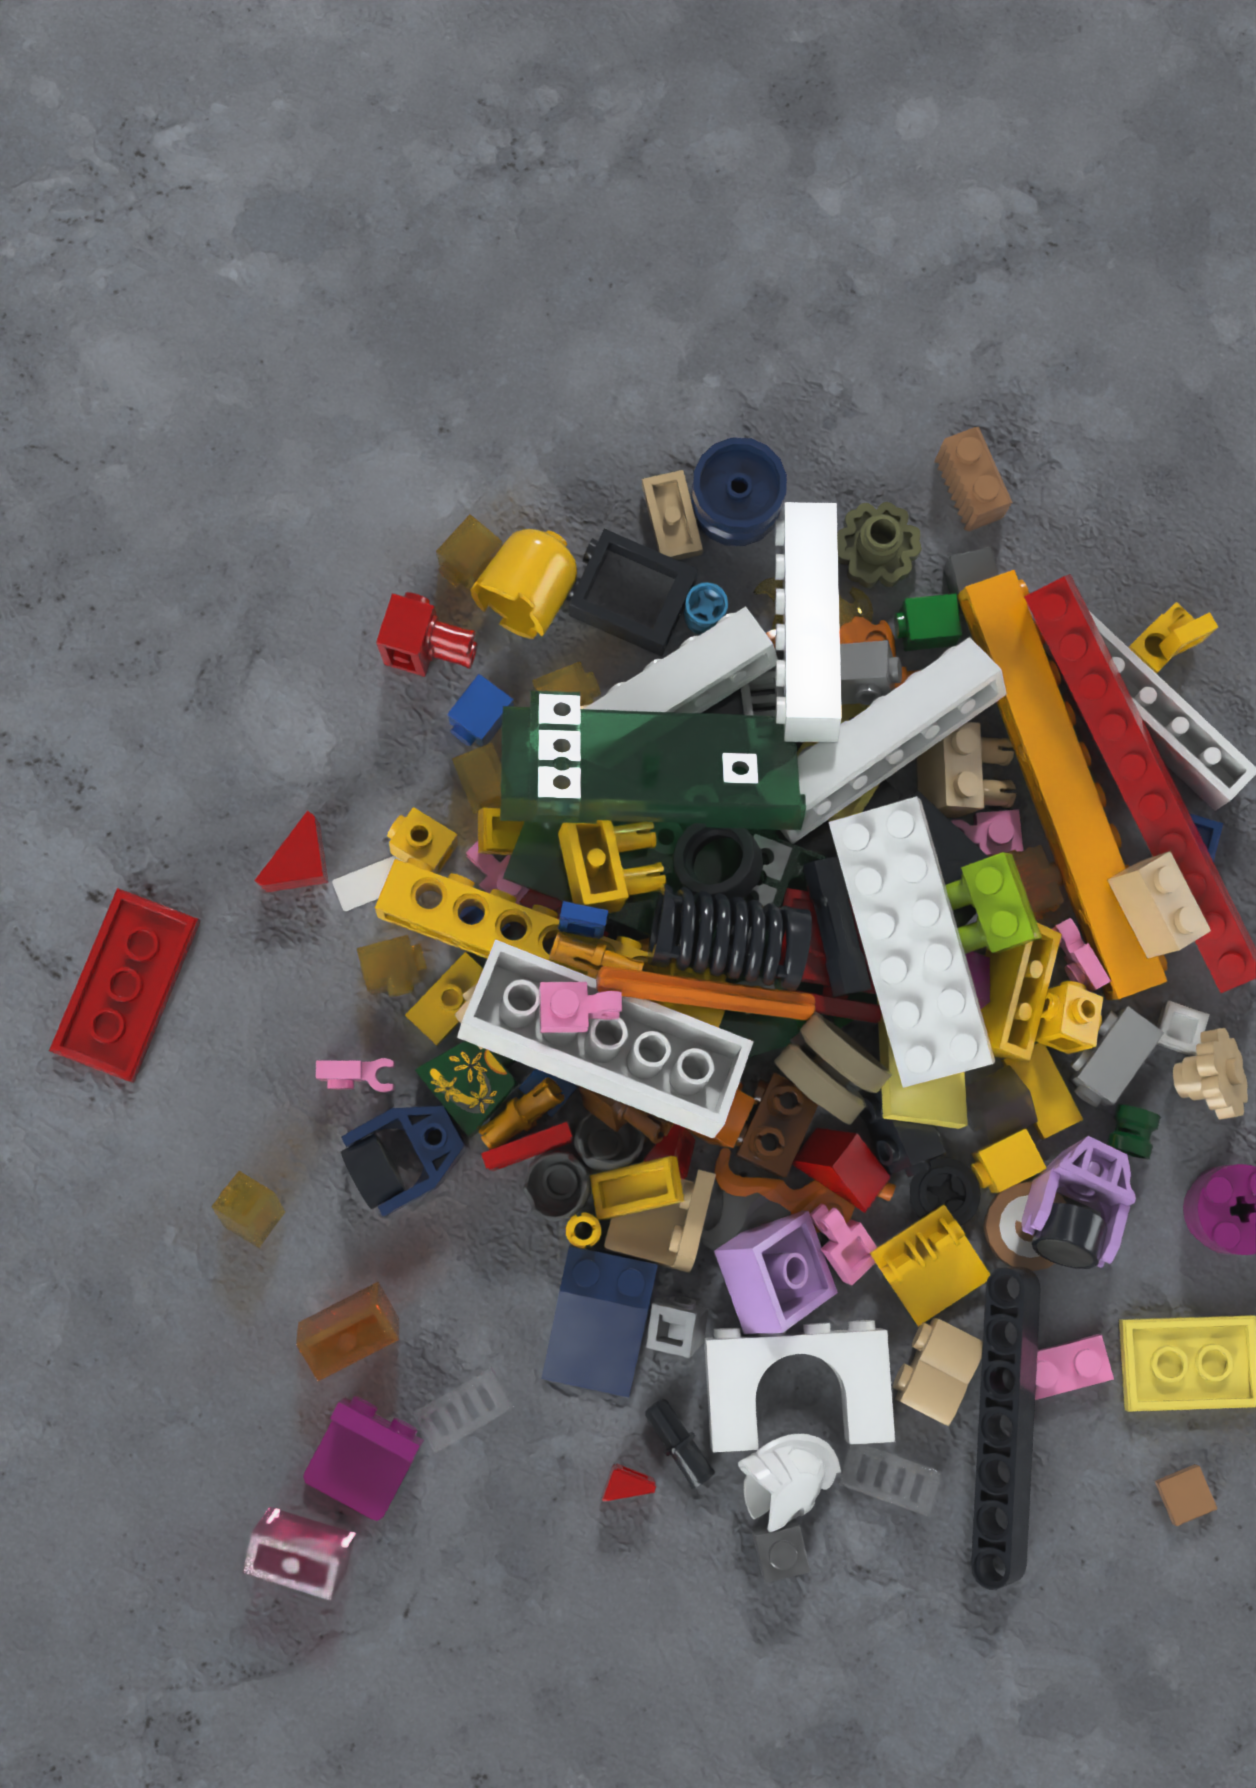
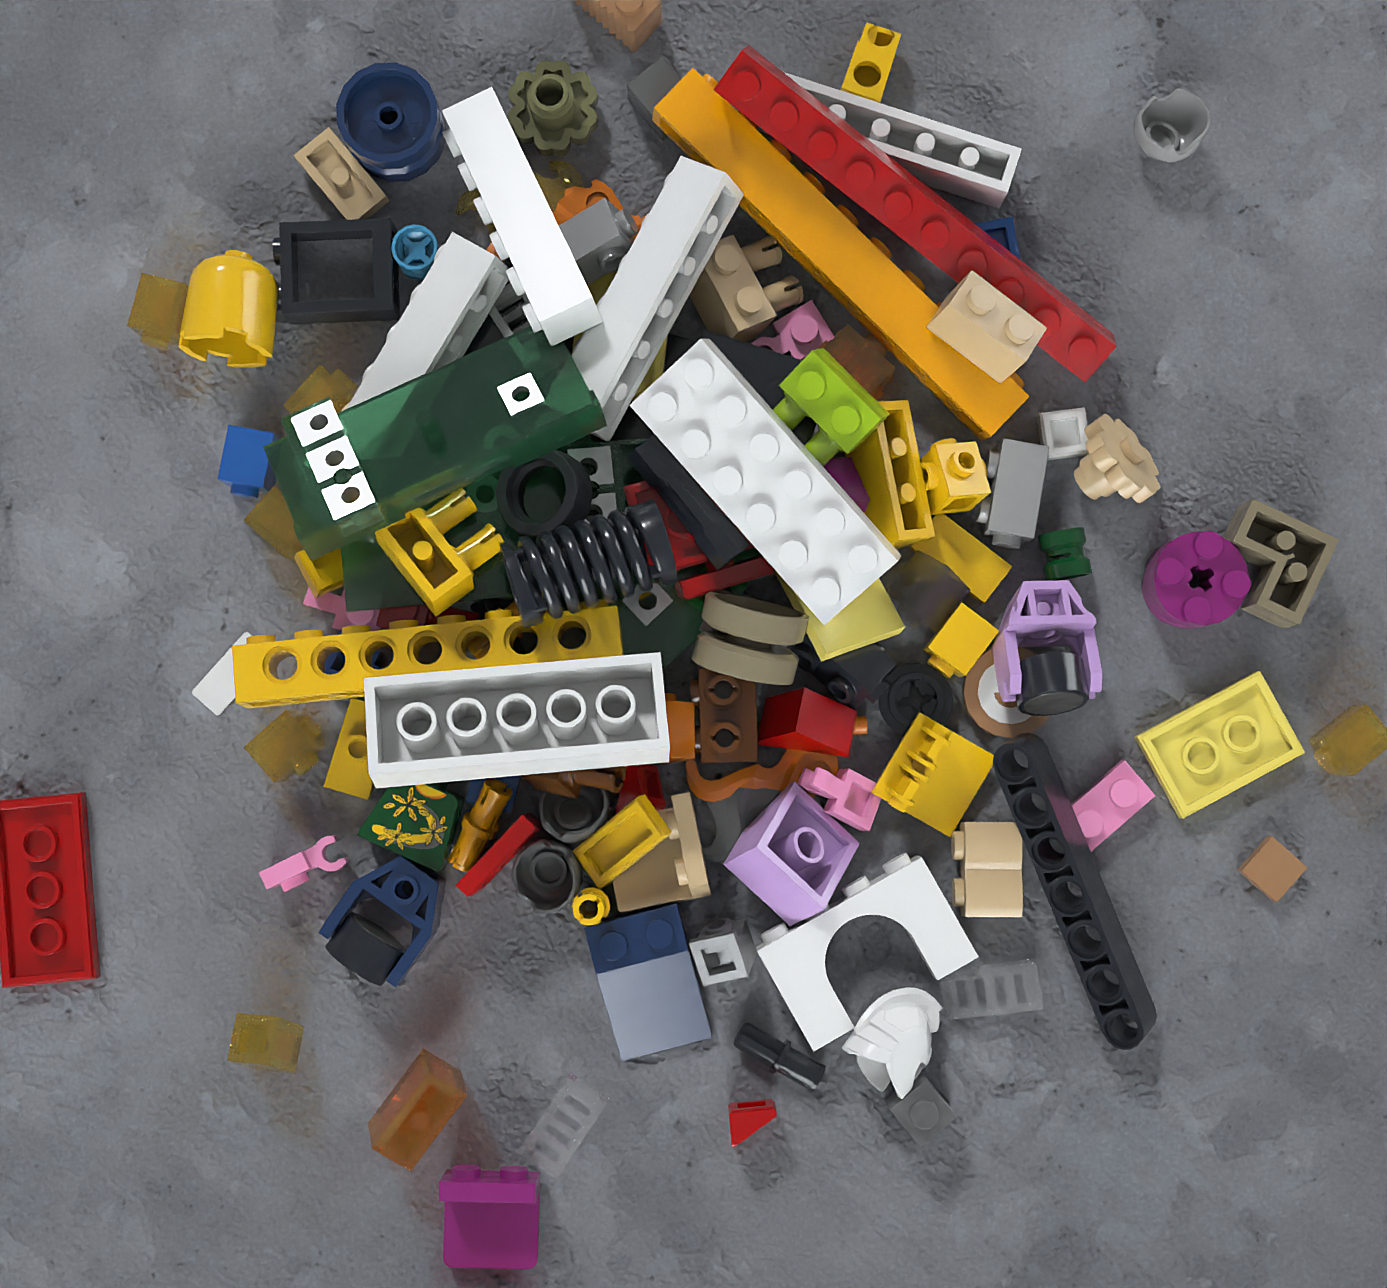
camera: 15 degrees left, 5 degrees up
red slope [254,810,329,892] -> none
red brick [376,592,478,677] -> none
yellow brick [387,807,458,874] -> none
bright pink plate [539,982,622,1033] -> none
light orange pin [549,932,645,979] -> none
blue tile [558,901,608,939] -> none
orange axle [596,966,815,1020] -> none
green brick [894,593,962,651] -> none
bright pink plate [1052,918,1111,992] -> none
yellow plate [1158,612,1218,660] -> none

